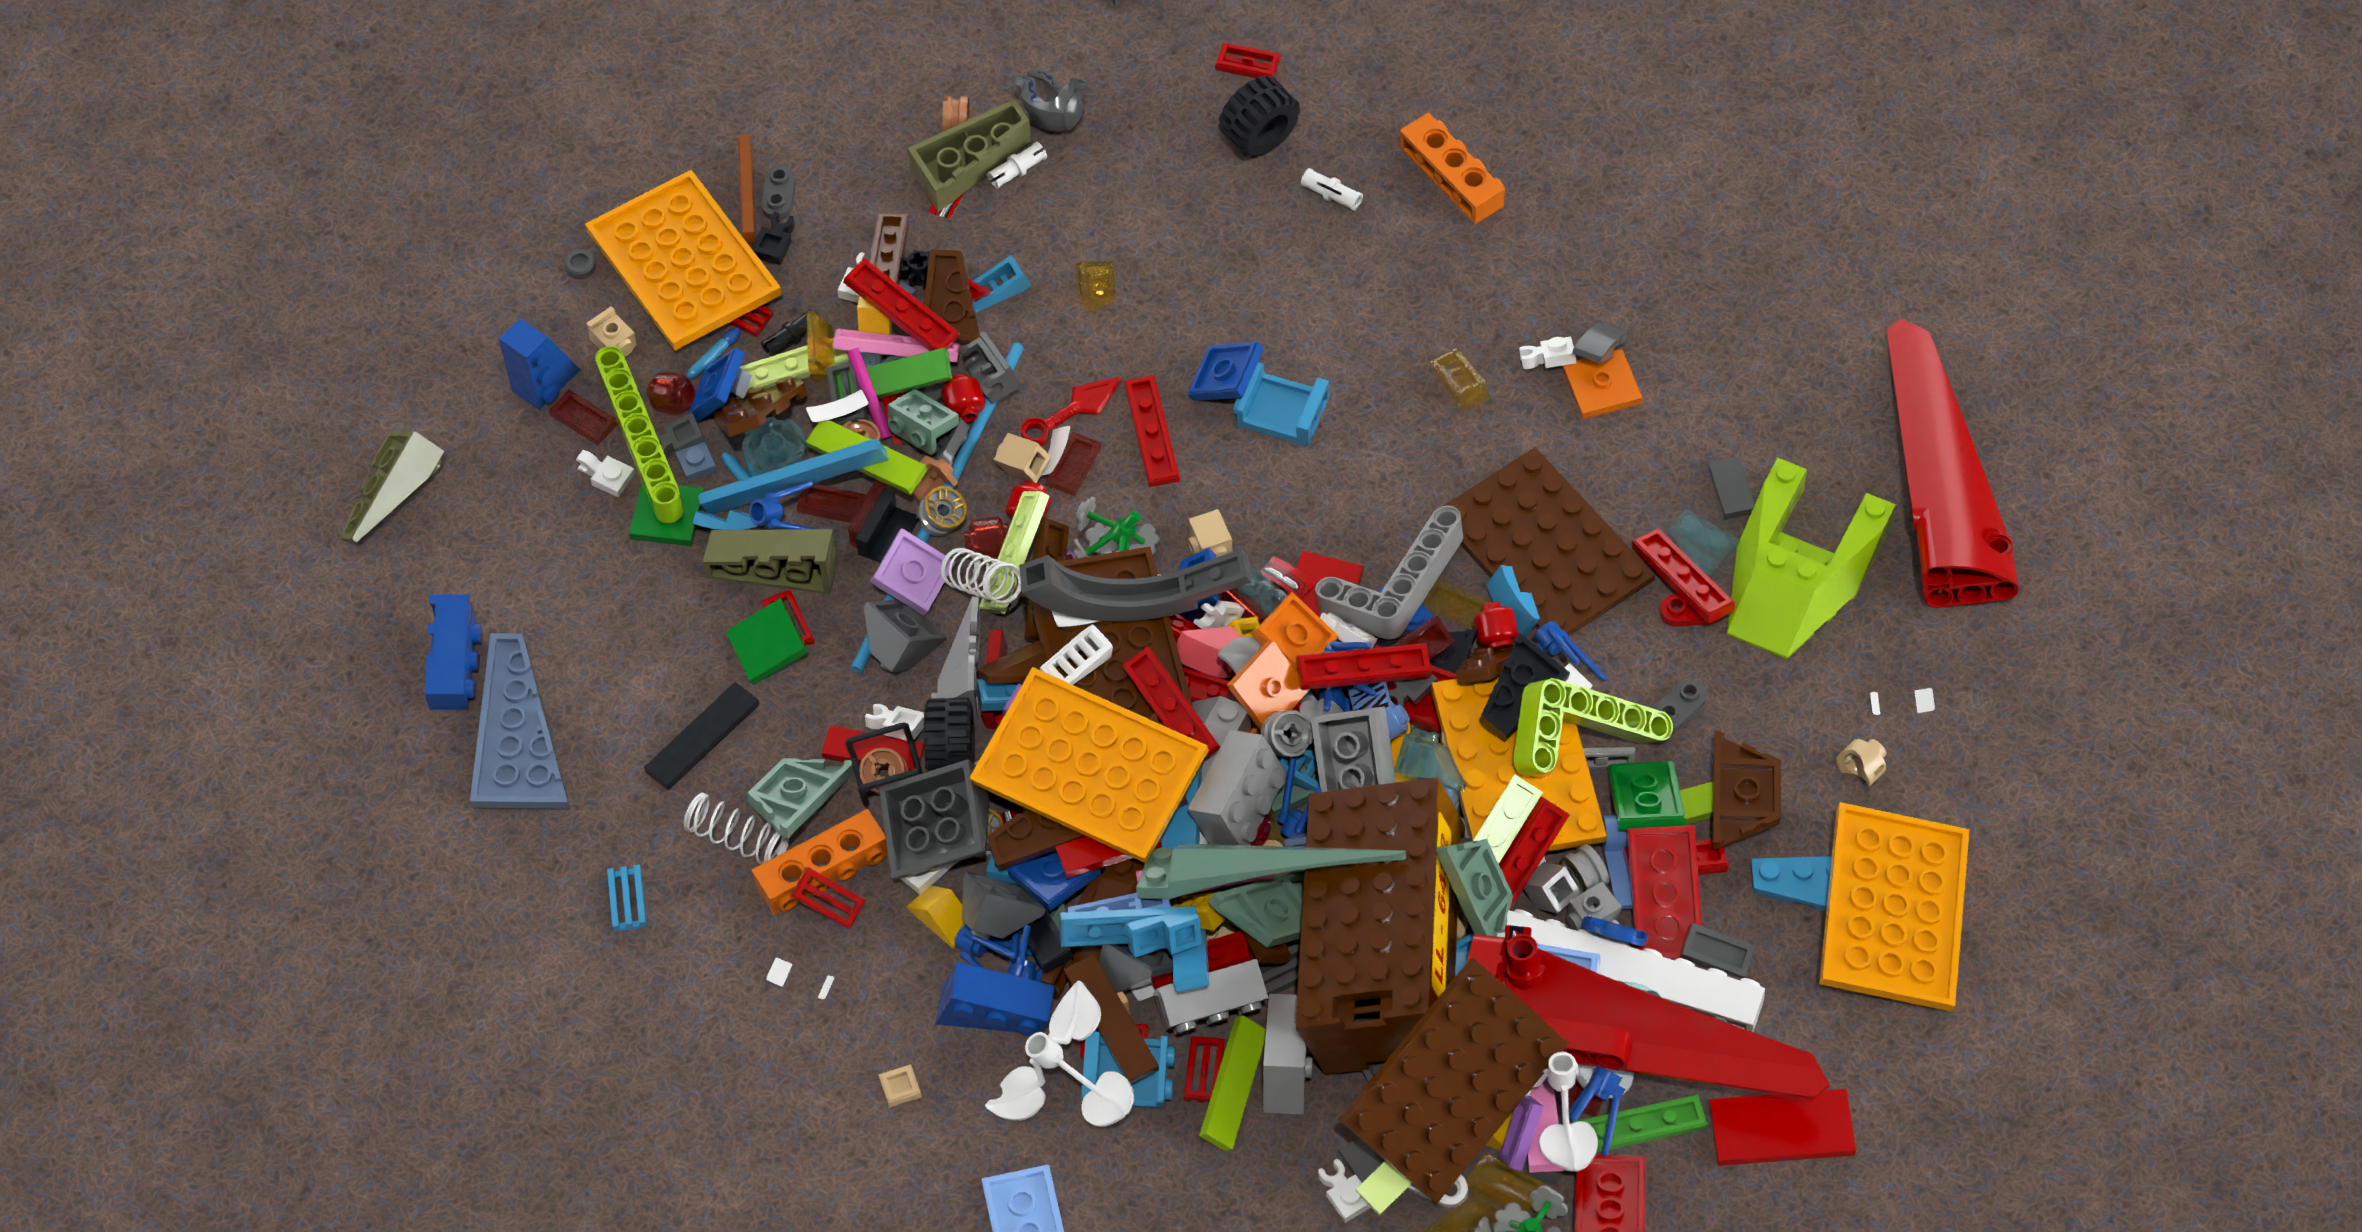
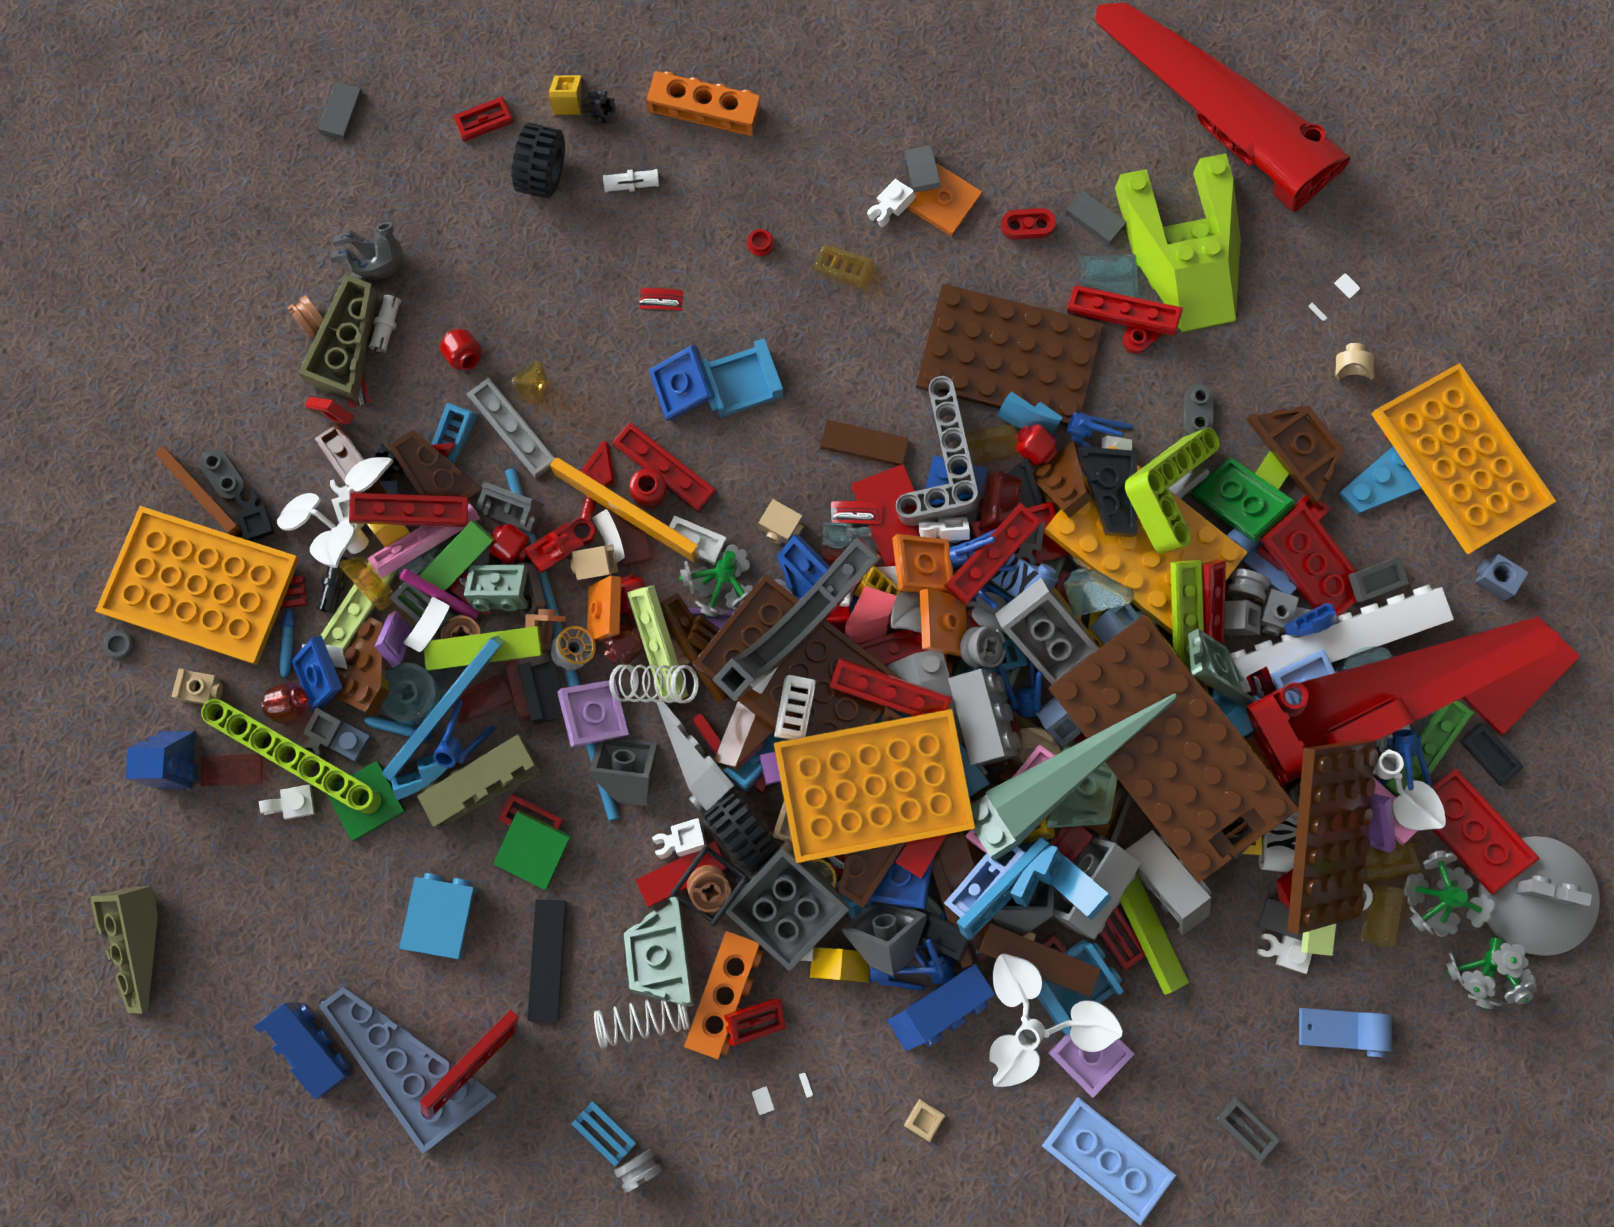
camera: 45 degrees left, 20 degrees up
none -> white plant [277,457,394,568]
none -> red tile [305,397,354,424]
none -> medium lavender tile [374,611,413,668]
none -> dark azure panel [399,873,478,960]
none -> red tile [420,1010,519,1119]
none -> red head [440,329,482,370]
none -> light grey tile [467,377,555,479]
none -> red hips [524,522,584,573]
none -> yellow slope [549,75,581,115]
none -> light orange tile [550,458,699,563]
none -> black gear [582,90,616,124]
none -> orange plate [587,576,621,643]
none -> light grey wheel [614,1149,663,1193]
none -> red head [629,468,667,509]
none -> sticker [639,288,683,311]
none -> white plate [669,515,727,565]
none -> red plate [747,229,774,256]
none -> reddish brown tile [820,420,909,466]
none -> red plate [1000,208,1056,240]
none -> lavender plate [1048,1034,1134,1098]
none -> black tile [1460,722,1523,786]
none -> sand blue brick [1475,554,1528,601]

